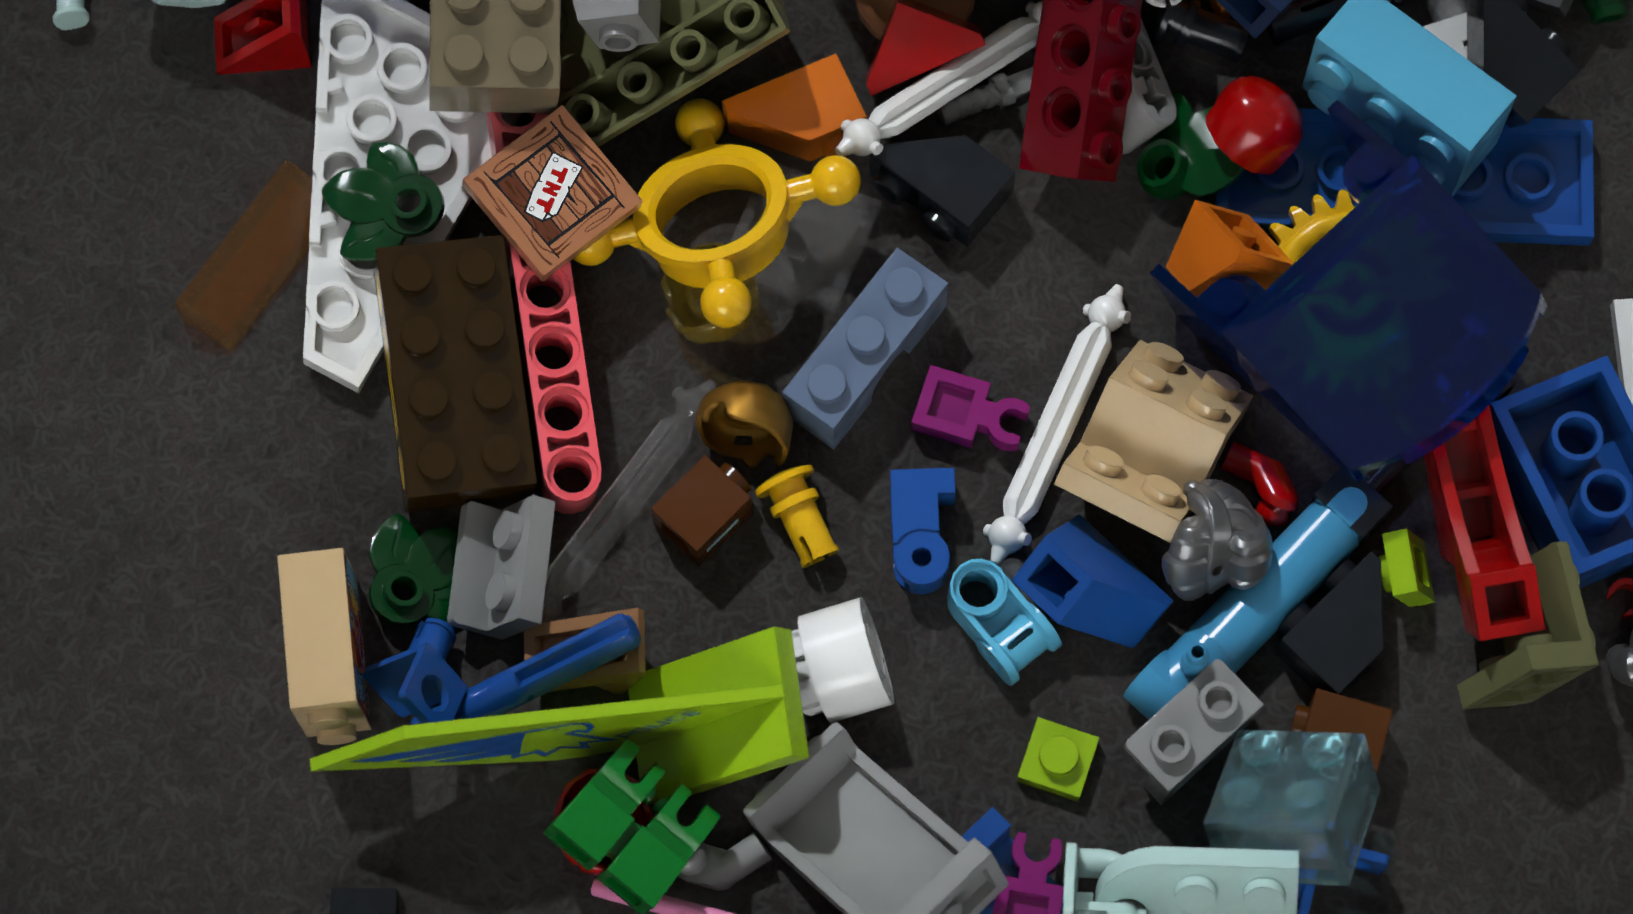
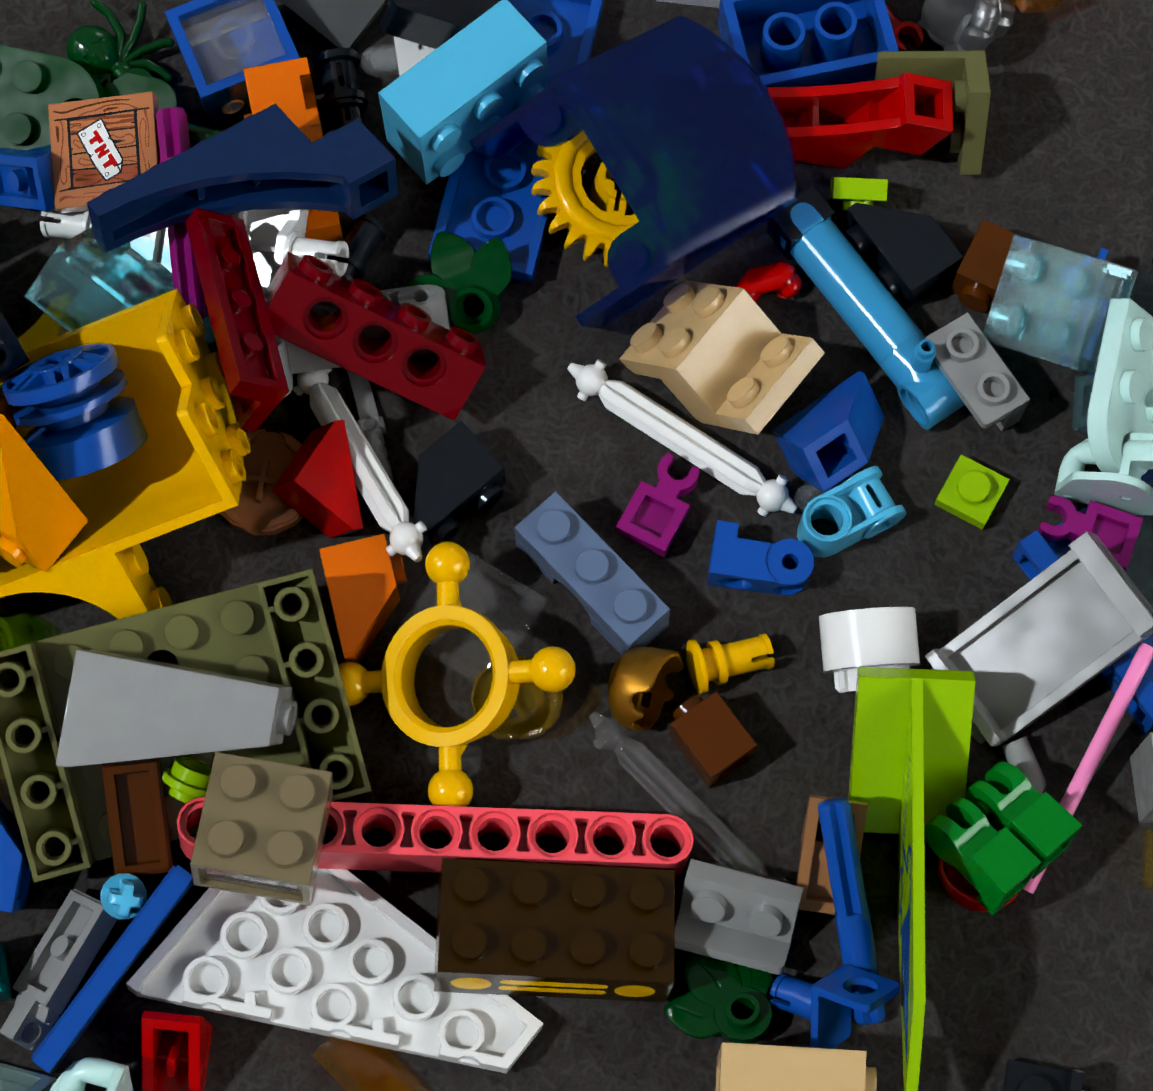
camera: 80 degrees left, 0 degrees up
dark green plate [321,142,445,262] -> none
nougat tile [462,105,643,282] -> none
flat silver hair [1162,479,1273,601] -> none
orange slope [1166,200,1296,307] -> none
red hair [1205,75,1303,175] -> none

